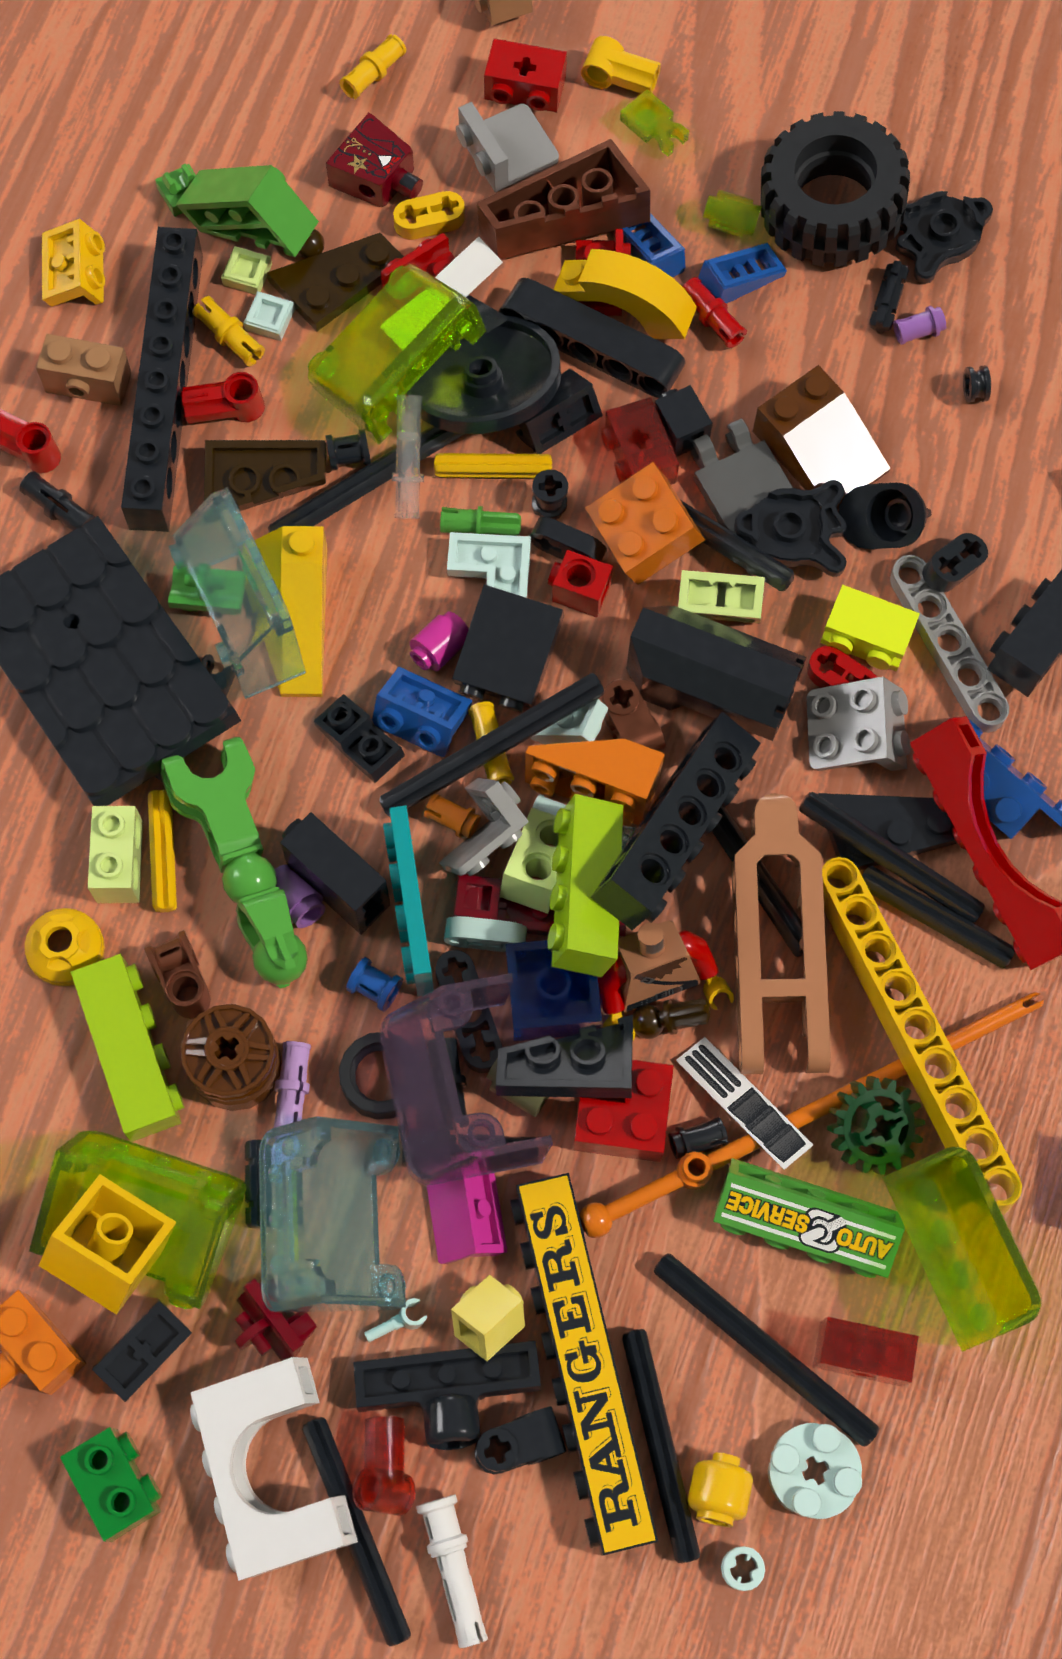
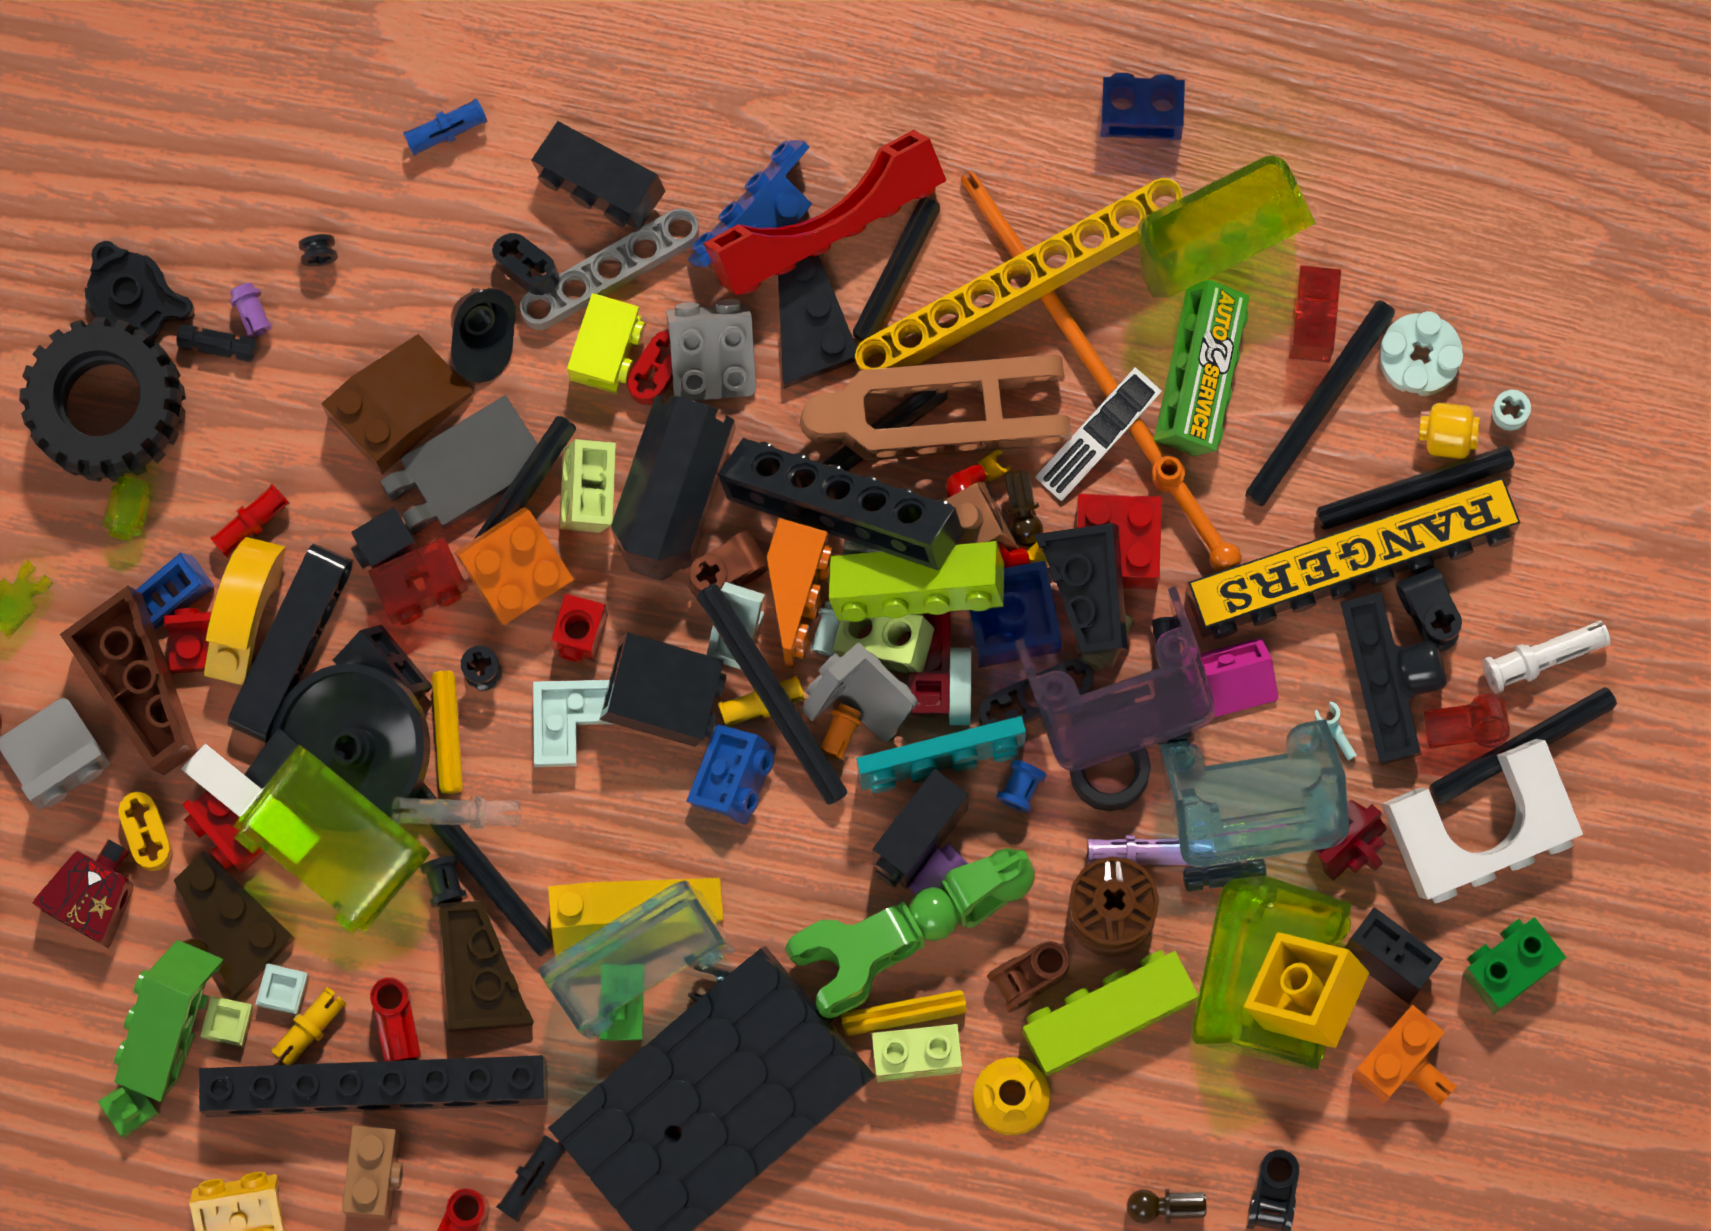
camera: 90 degrees left, 5 degrees up
black slope [314,694,405,783] -> none
dark pink brick [410,611,469,671] -> none
bright green axle [440,506,521,536] -> none
light yellow brick [451,1275,525,1361] -> none
black beam [529,517,607,561] -> none
black pin [668,1117,728,1159] -> none
blue slope [698,242,787,304] -> none
black tile [734,480,847,577] -> none
black axle [799,792,985,923] -> none
dark green gear [827,1076,925,1175] -> none

